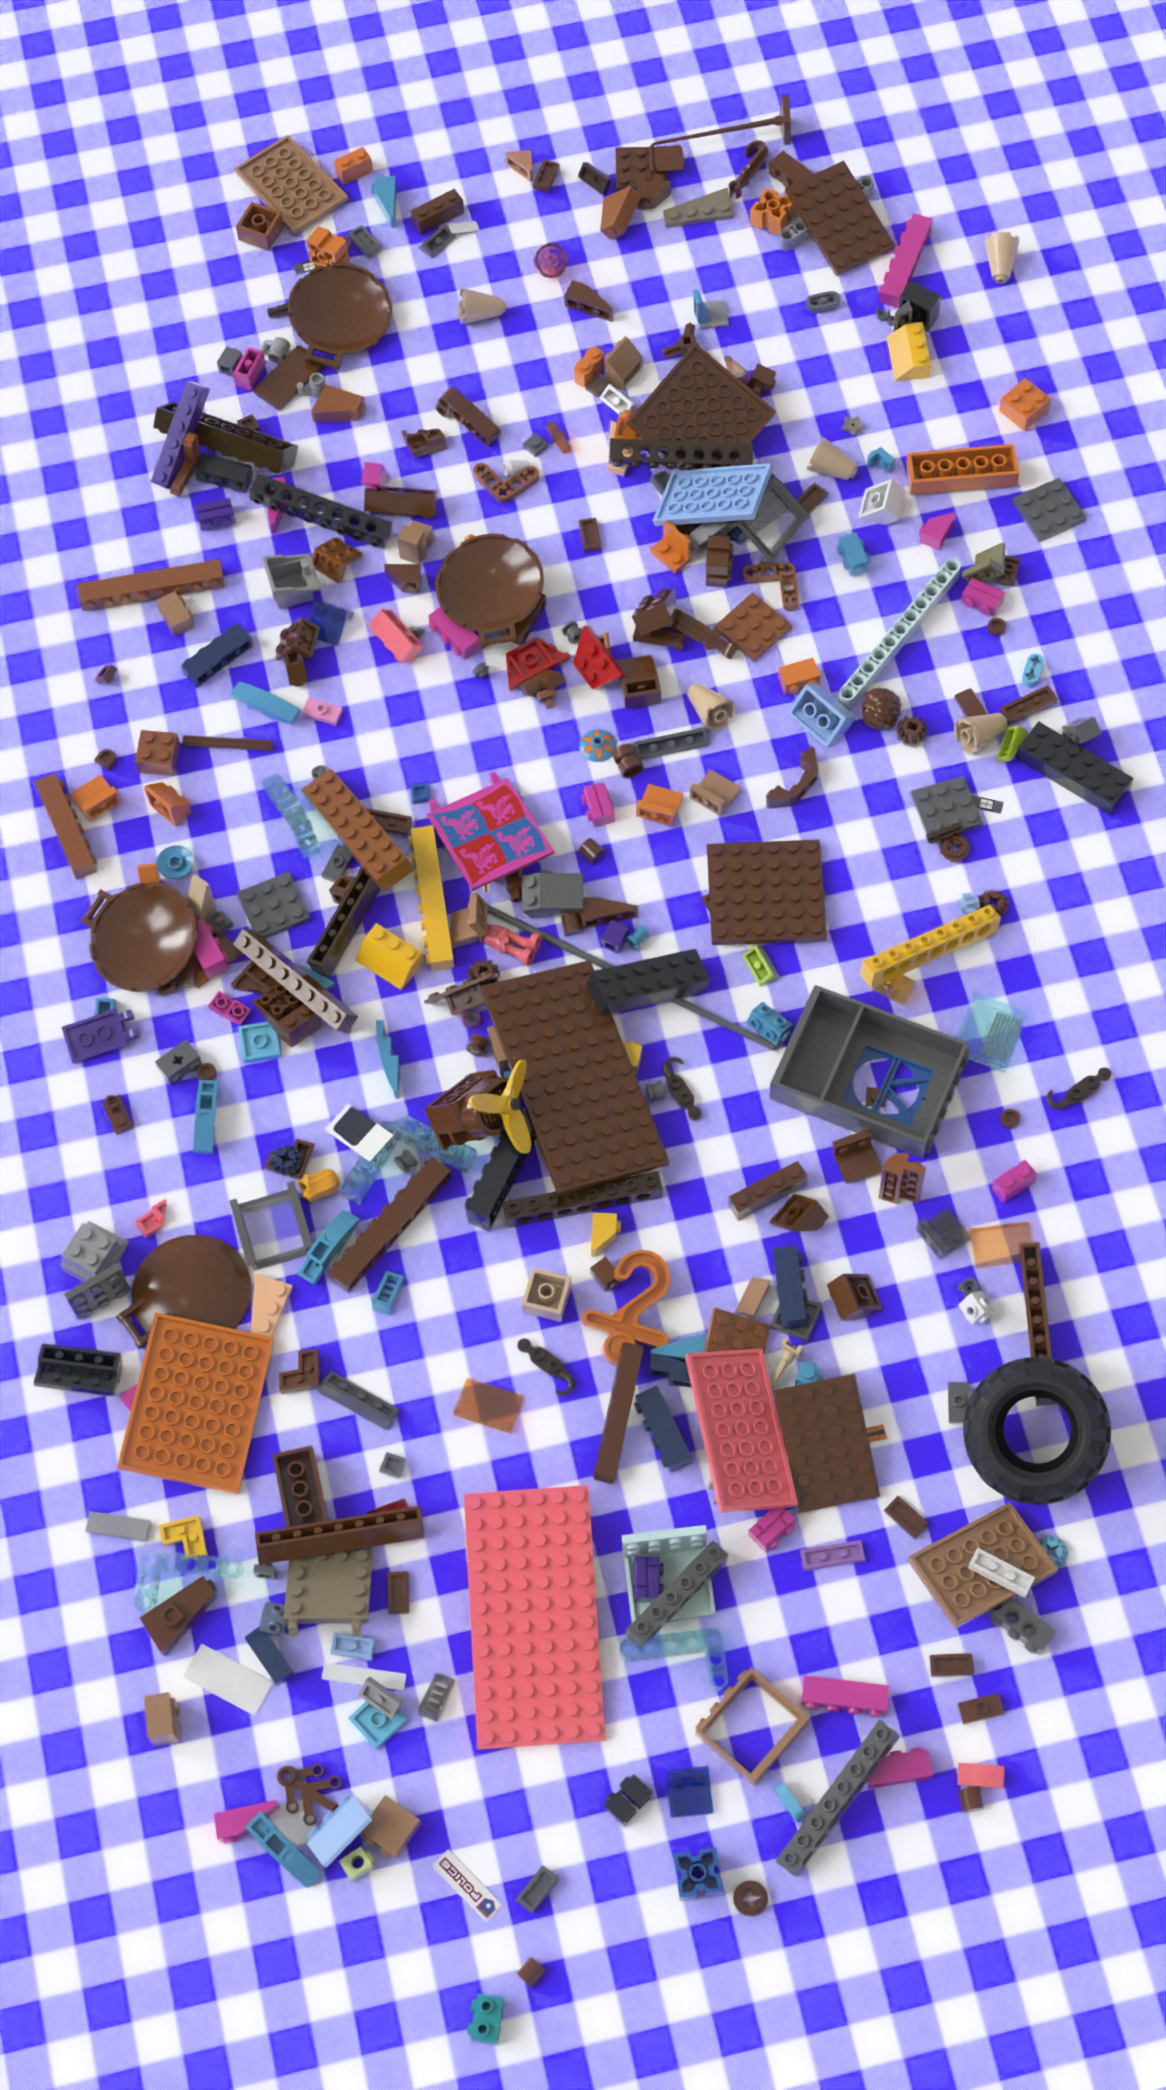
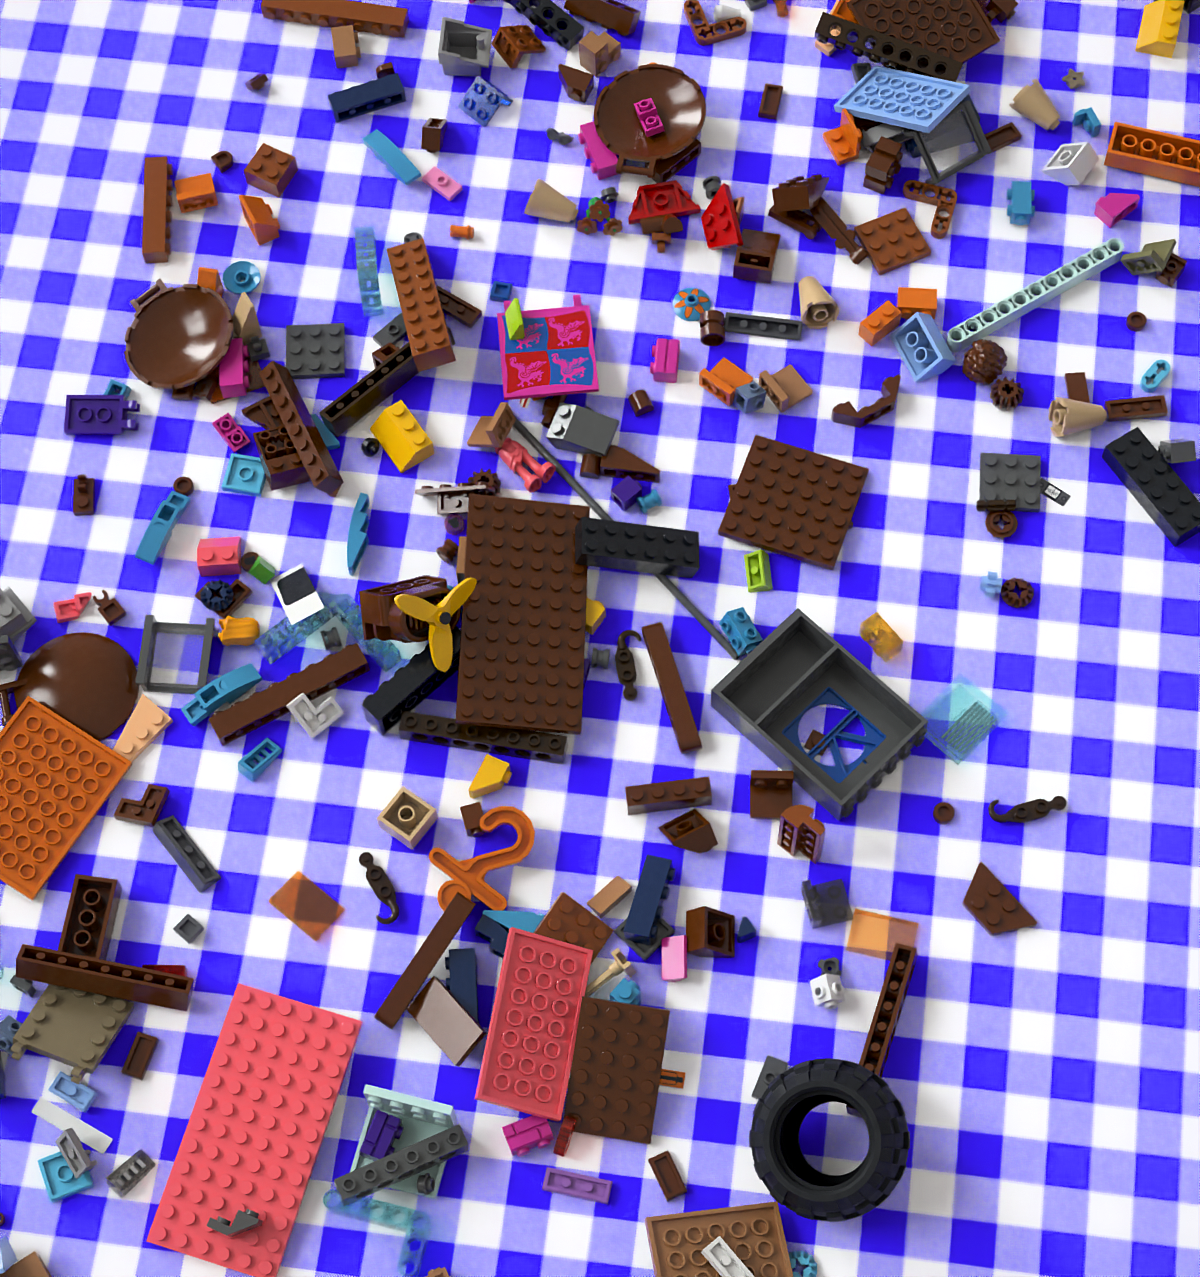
camera: 20 degrees right, 0 degrees up
dark grey brick [154,1040,202,1086] -> none
reddish brown axle [182,735,274,751] -> none
reddish brown bracket [275,617,320,661] -> none
coral brick [369,609,424,663] -> none
yellow brick [408,825,455,971] -> none
yellow brick [860,905,1001,988] -> none
dark pink brick [961,578,1005,616] -> none
dark pink brick [991,1159,1037,1203] -> none
lime slope [996,726,1028,763] -> none
none -> reddish brown plate [92,589,127,626]
none -> coral slope [197,536,241,577]
none -> dark grey slope [206,1209,263,1237]
none -> reddish brown tile [241,552,259,572]
none -> bright green slope [248,556,275,584]
none -> white plate [286,693,344,739]
none -> black plate [361,438,380,457]
none -> reddish brown tile [376,62,395,79]
none -> tile [406,976,487,1067]
none -> dark grey plate [417,1173,435,1196]
none -> orange pin [450,225,474,240]
none -> lime slope [505,298,525,340]
none -> tan cone [524,178,579,223]
none -> clear red beam [553,1116,577,1158]
none -> dark orange plant [577,197,623,236]
none -> dark pink slope [634,98,665,137]
none -> reddish brown beam [641,622,702,754]
none -> slope [661,935,687,982]
none -> sand blue brick [733,381,767,414]
none -> dark blue slope [737,916,757,943]
none -> orange brick [858,300,902,347]
none -> reddish brown wing [962,861,1038,936]

